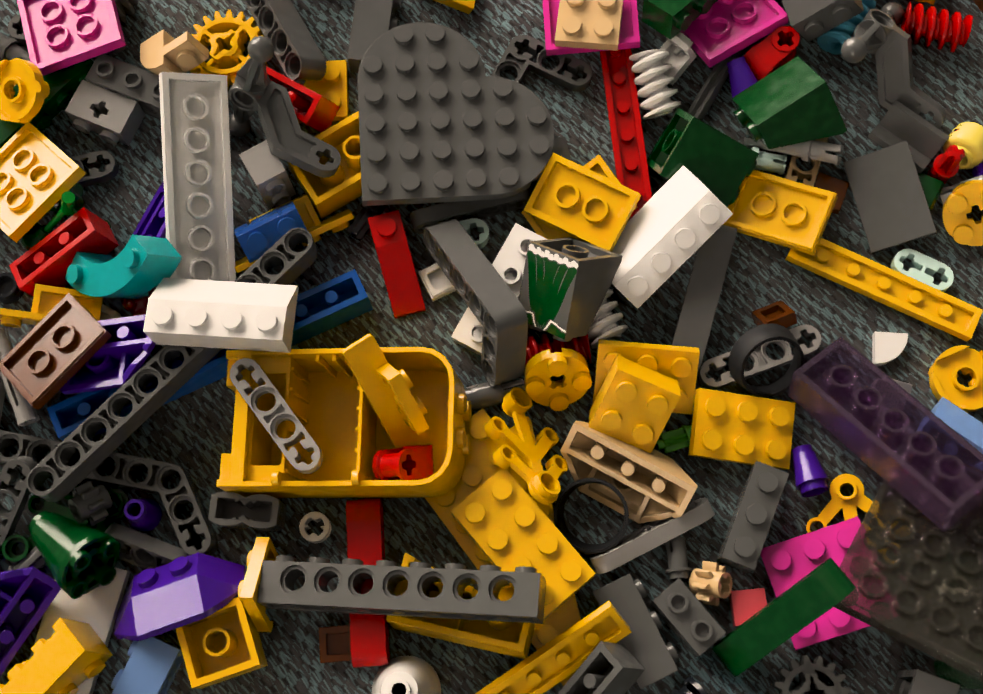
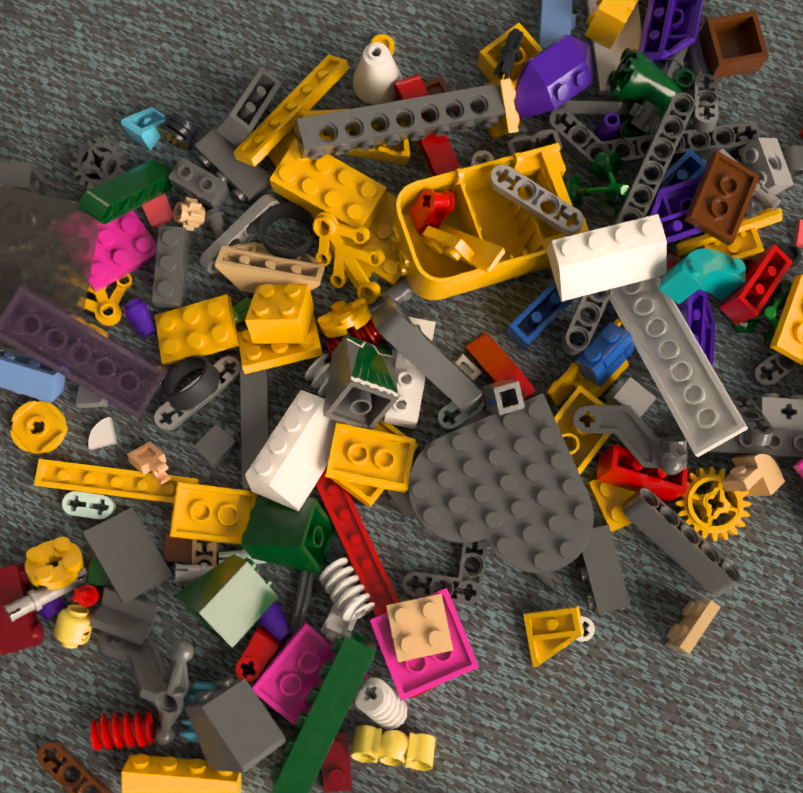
camera: 155 degrees right, 5 degrees up
reddish brown plate [751,300,797,328] -> none
none -> light nougat plate [127,442,171,484]
none -> dark grey brick [194,424,239,468]
none -> brick [482,379,525,415]
none -> black axle [494,28,524,80]
none -> dark green plant [566,150,630,217]
none -> dark grey beam [729,393,774,446]

